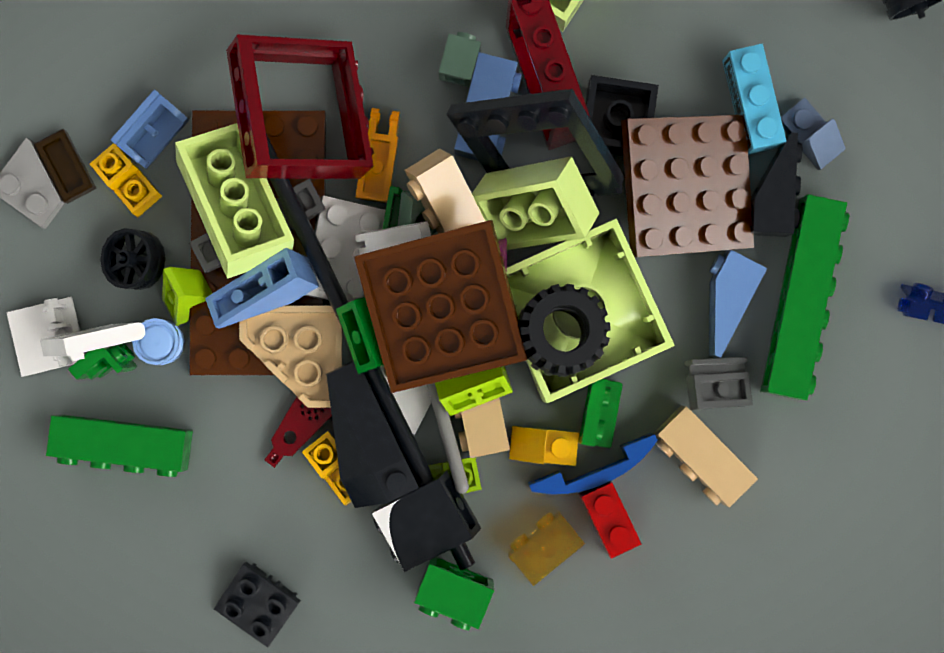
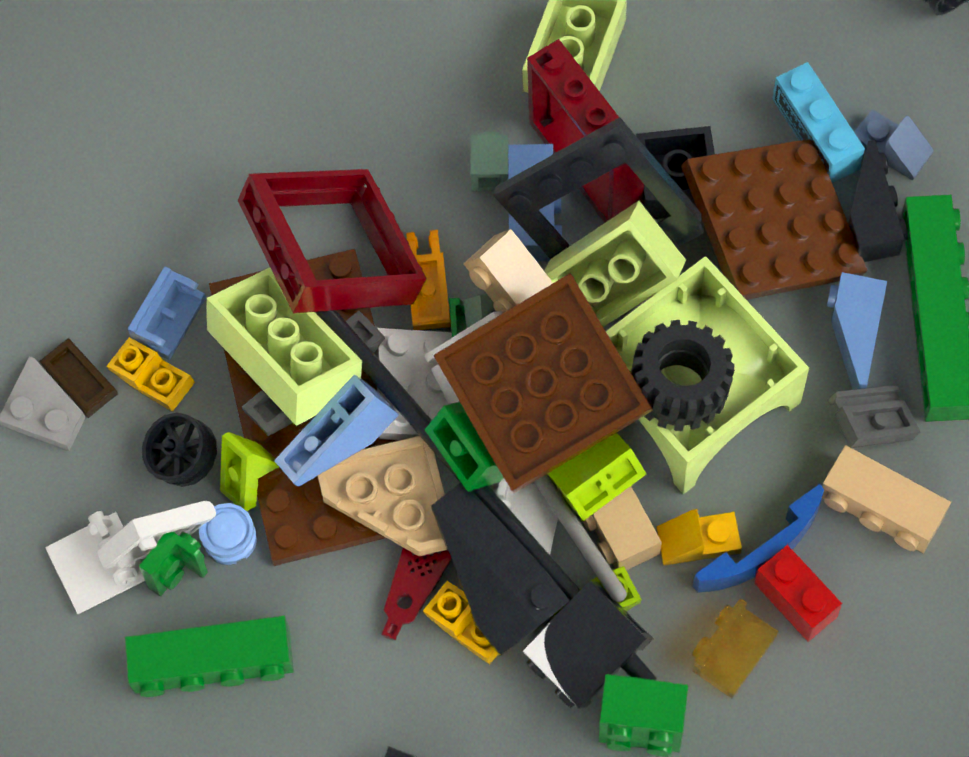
camera: 10 degrees left, 20 degrees down
green bracket [578,379,623,448] -> none

